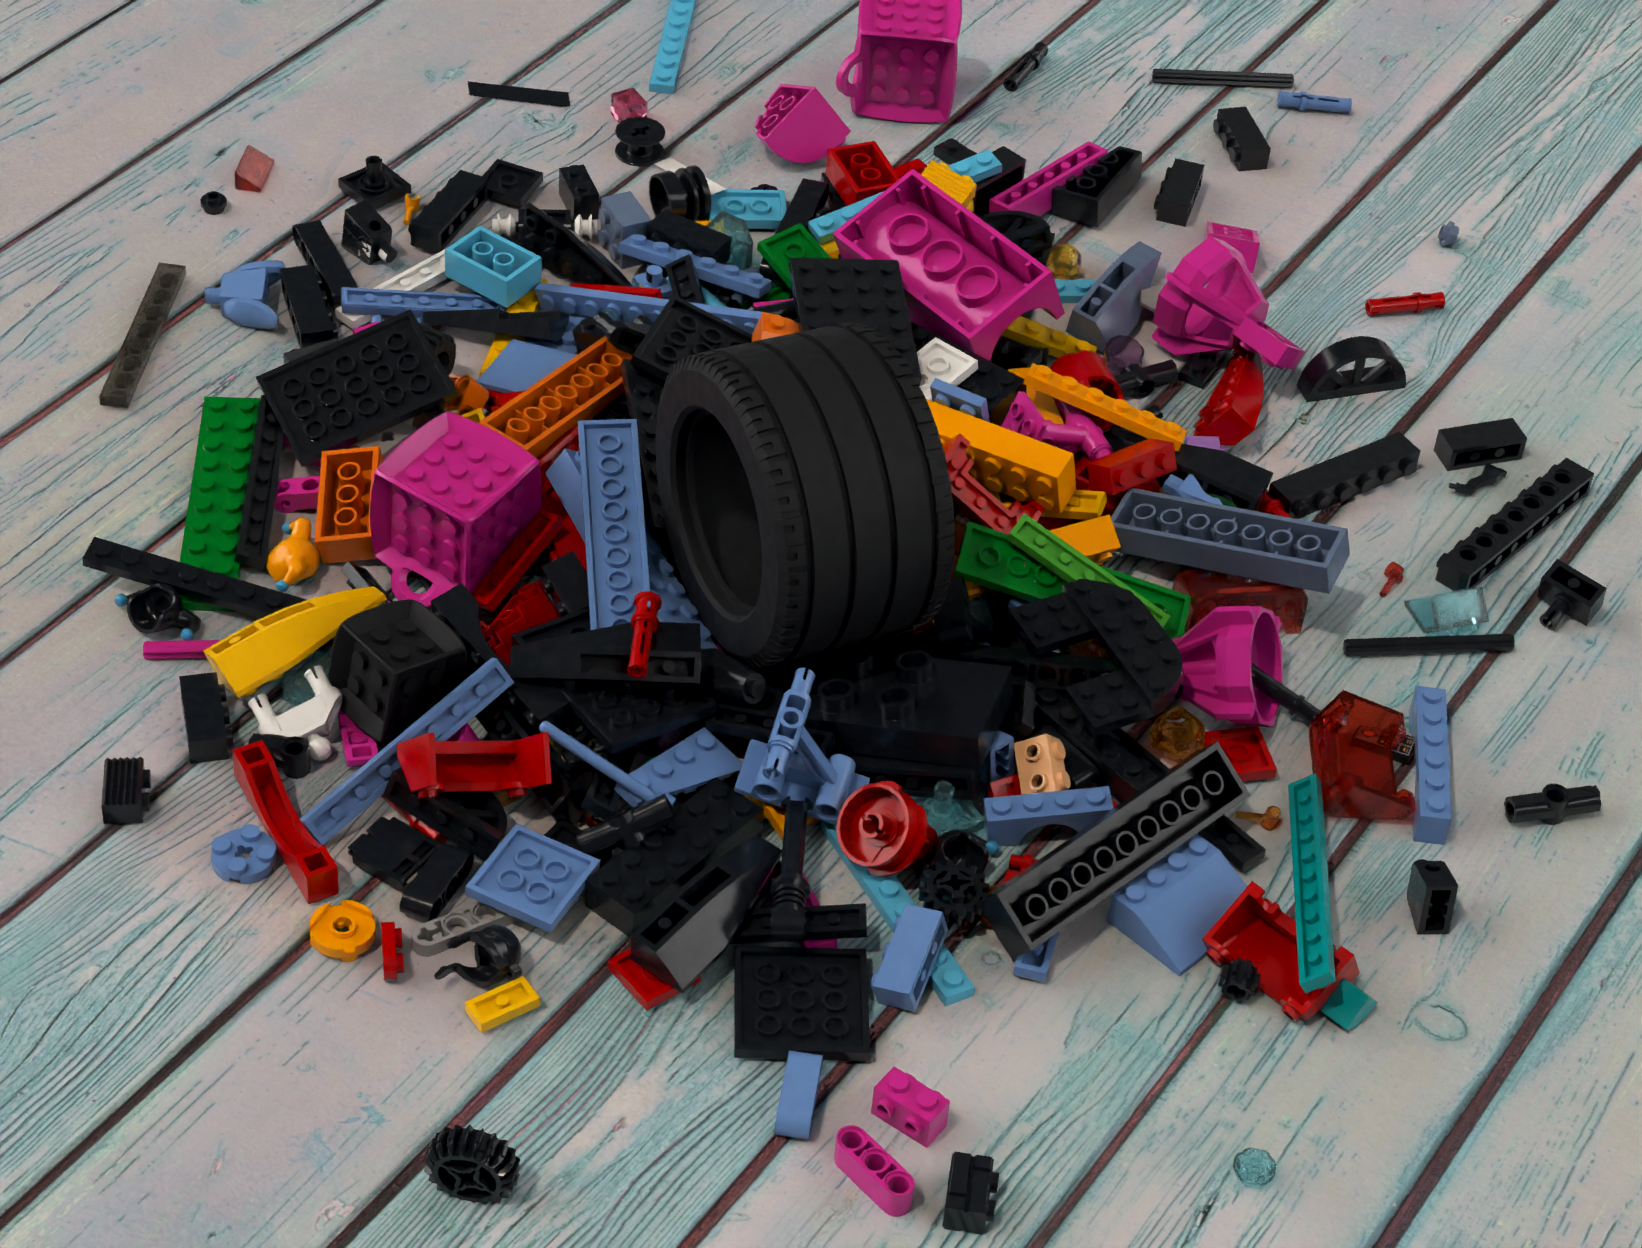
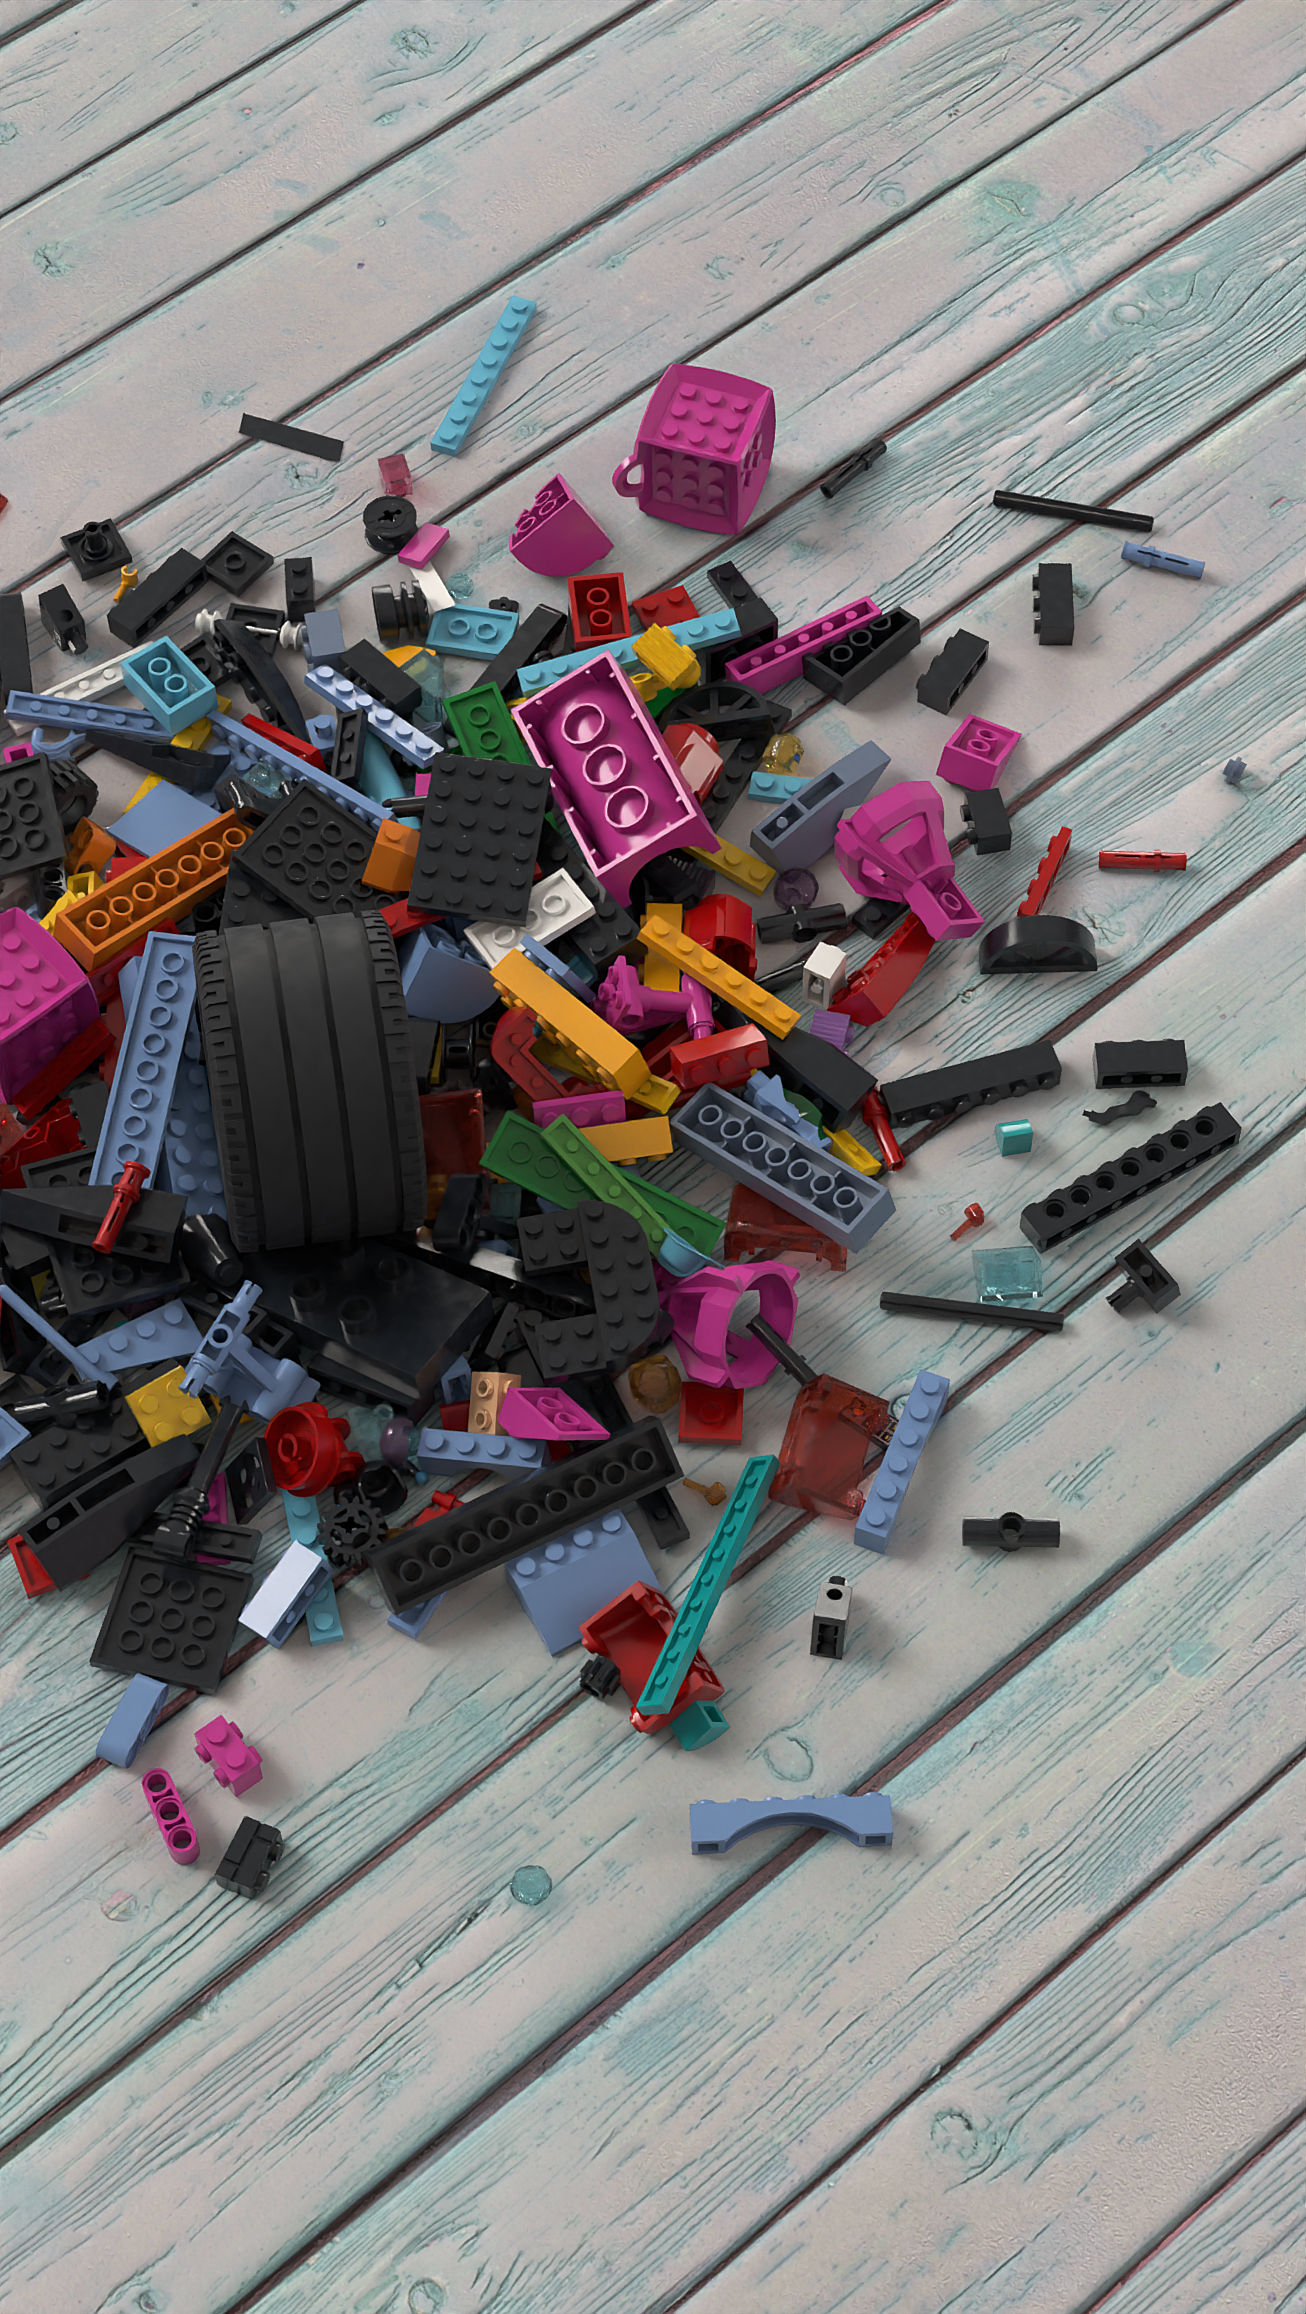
camera: 20 degrees right, 15 degrees up
none -> yellow plate [125,1366,212,1447]
none -> black piece [225,1437,278,1525]
none -> clear purple hair [379,1416,413,1468]
none -> dark pink tile [397,522,450,569]
none -> clear light blue plate [446,573,474,599]
none -> dark pink slope [498,1388,610,1440]
none -> dark pink plate [532,1090,626,1129]
none -> medium azure piece [658,1227,725,1277]
none -> medium blue arch [690,1792,893,1854]
none -> white brick [802,942,847,1011]
none -> black brick [960,788,1012,855]
none -> teal brick [994,1119,1033,1157]
none -> red plate [1017,826,1073,918]

